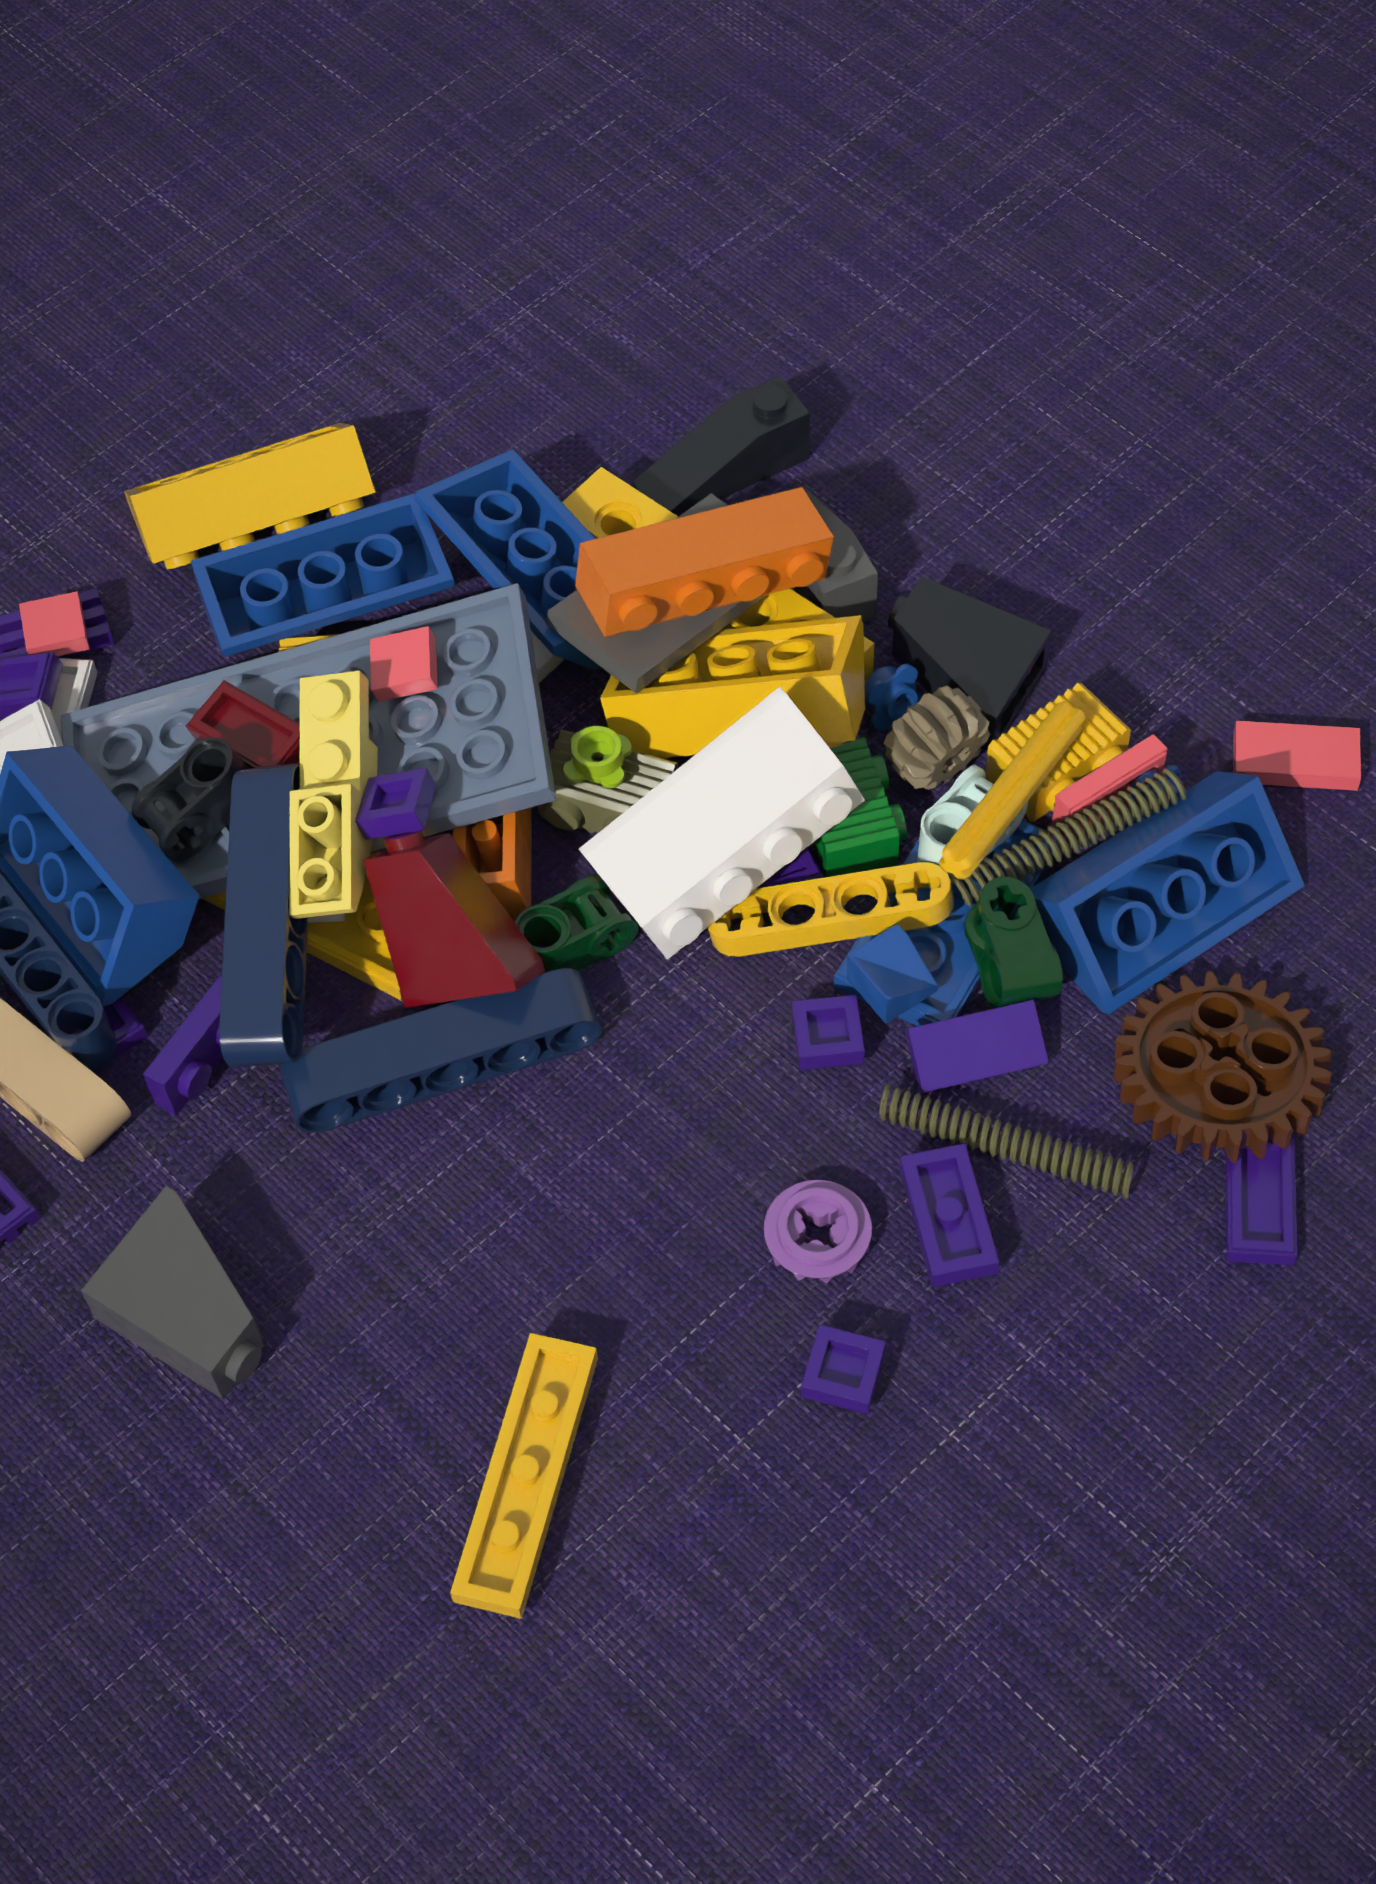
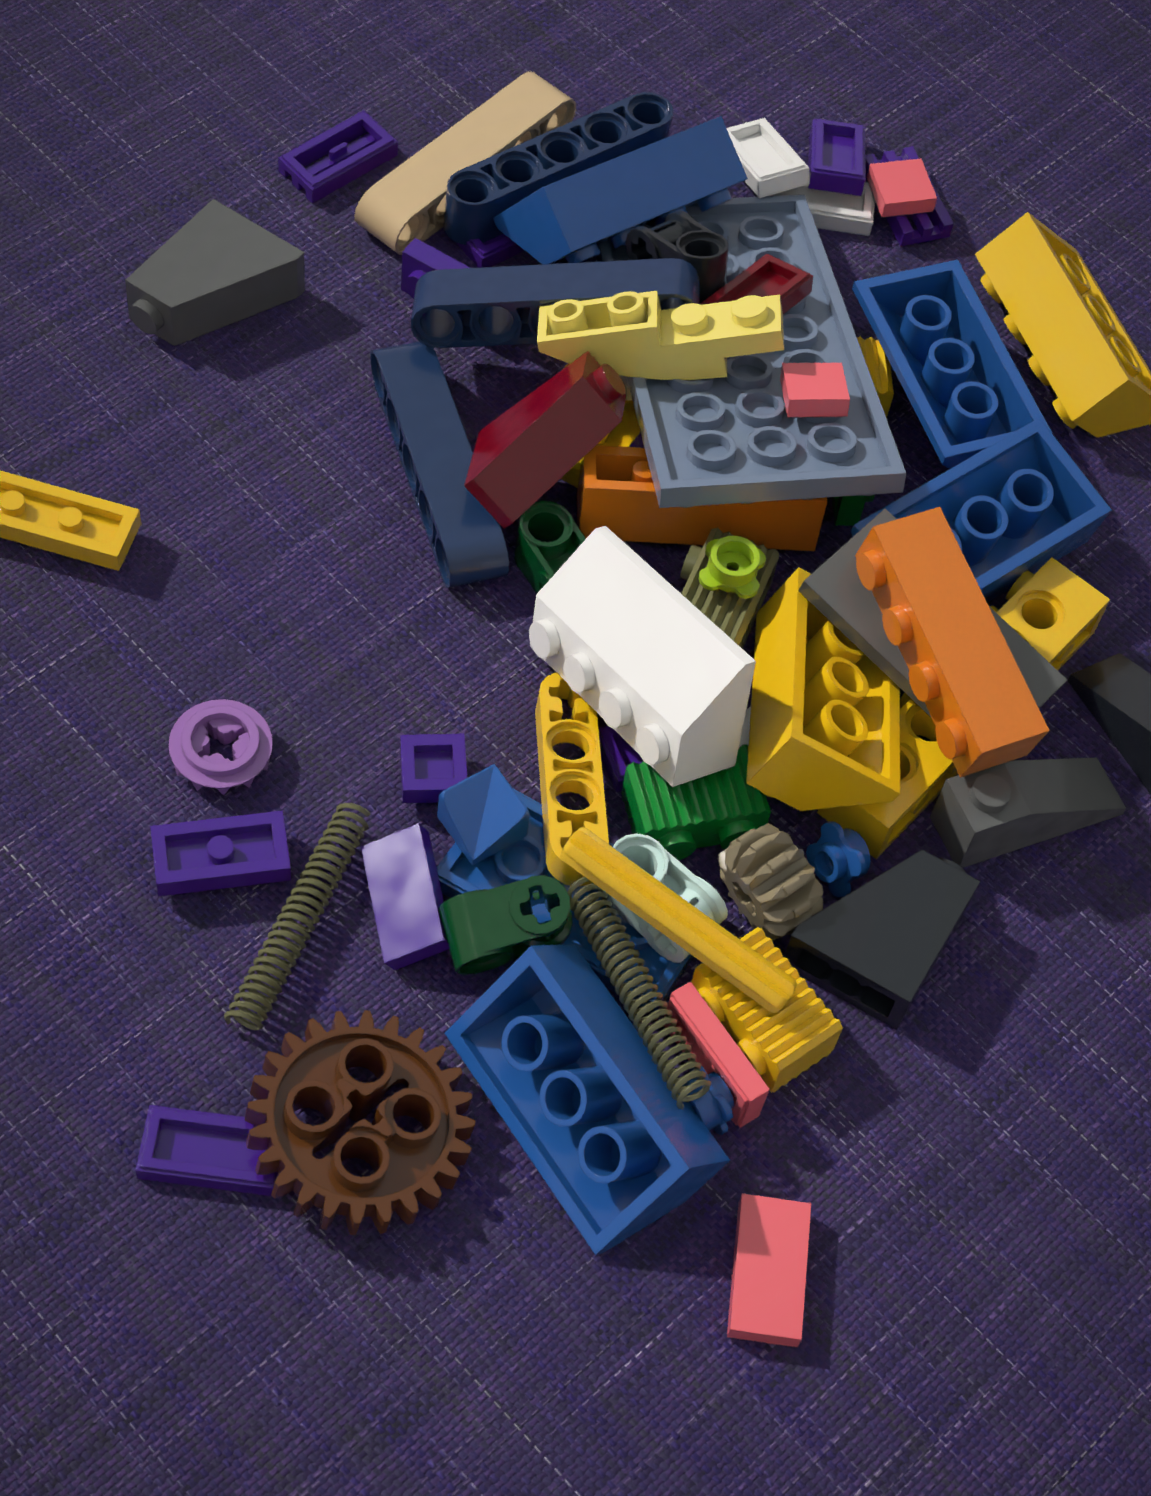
camera: 80 degrees right, 0 degrees up
dark purple plate [355,768,437,840] -> none
dark purple plate [801,1324,886,1415] -> none

